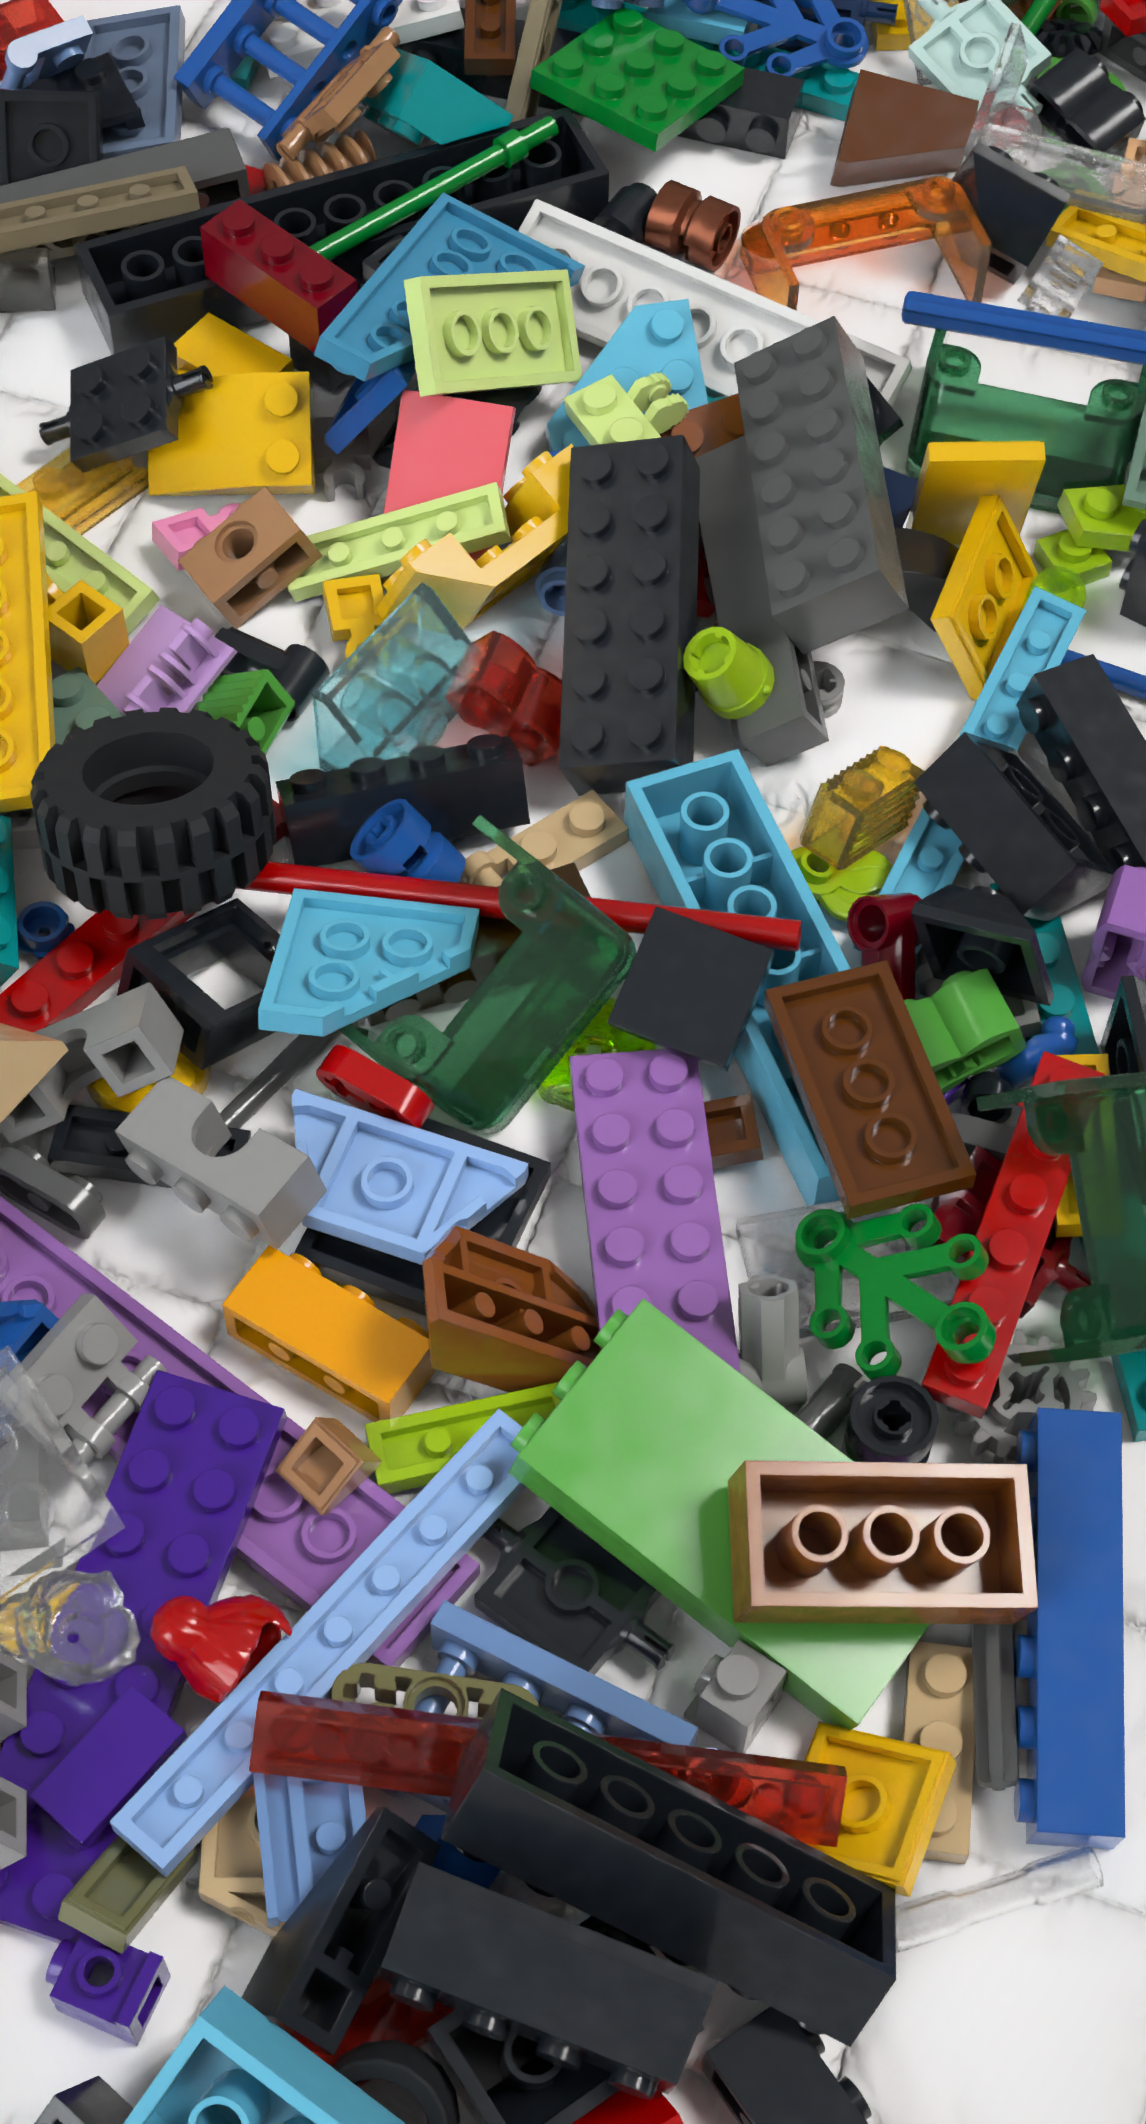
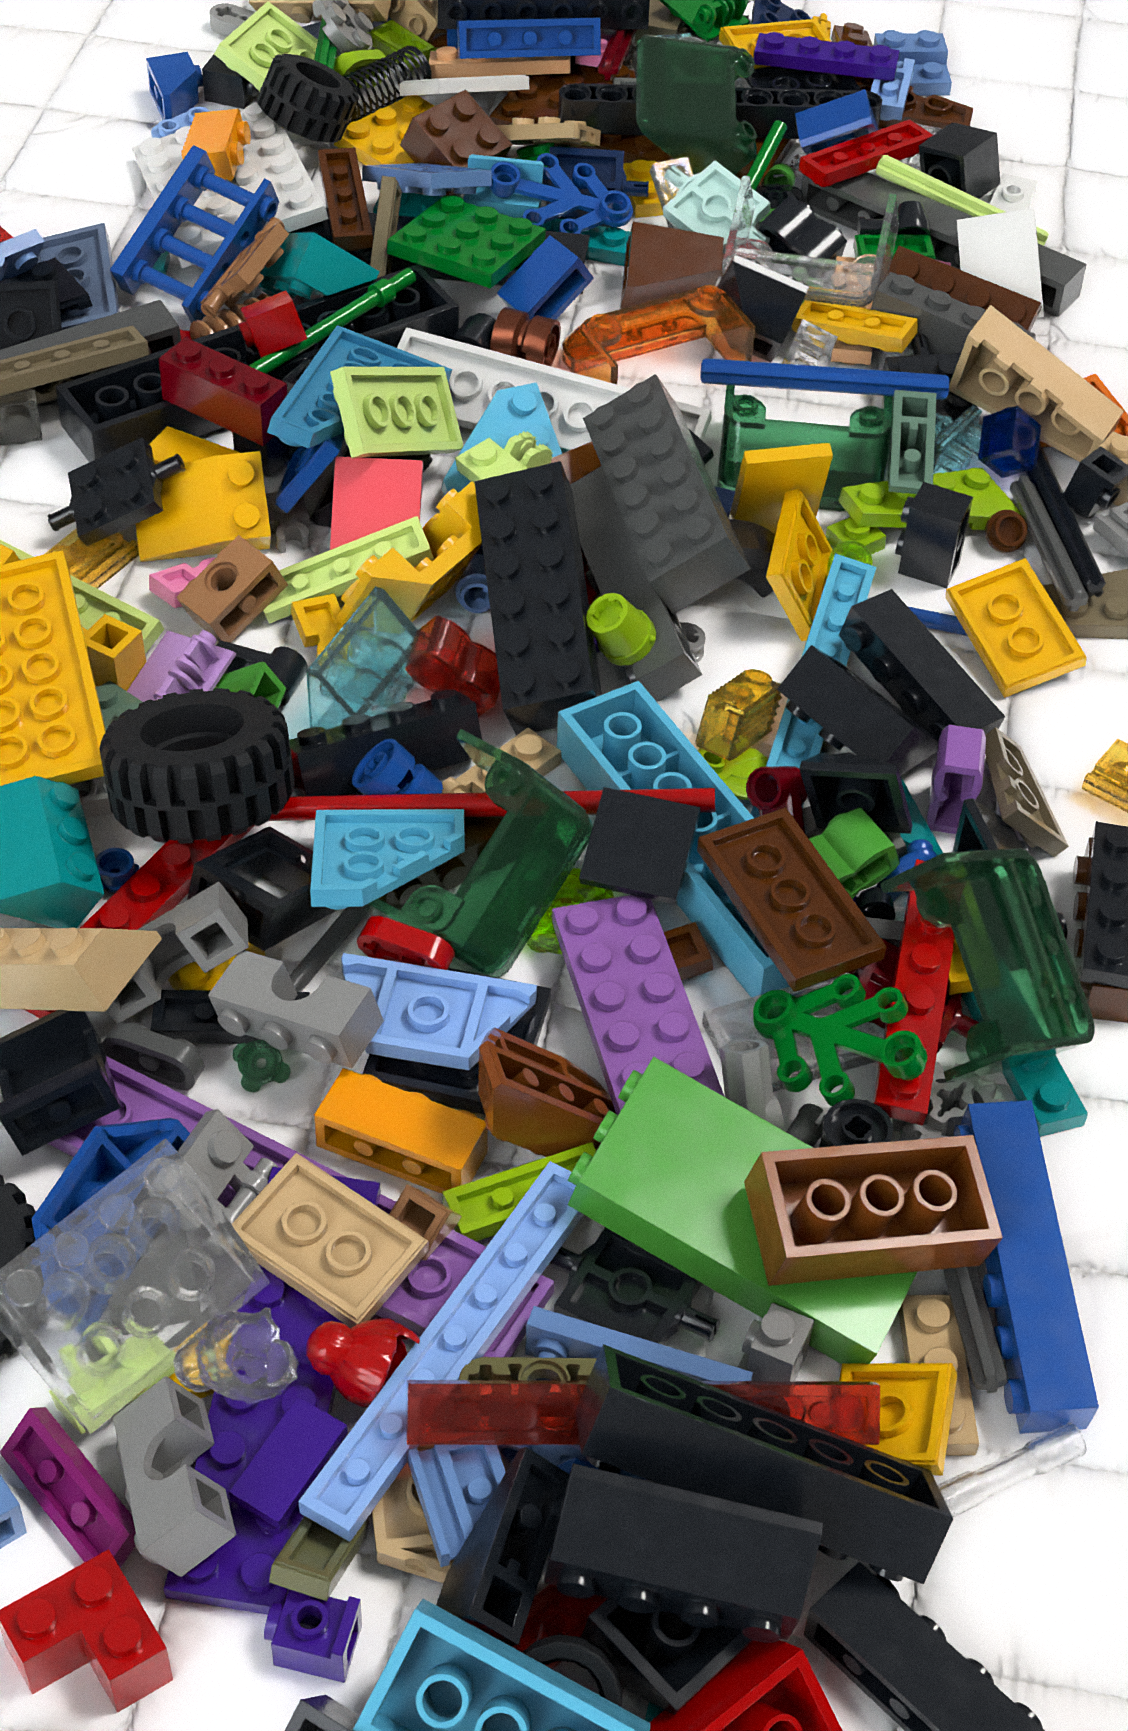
camera: 10 degrees left, 10 degrees down
none -> tan tile [224,1153,429,1328]
none -> clear green plate [232,1040,291,1093]
none -> red brick [238,290,307,357]
none -> blue brick [497,235,594,320]

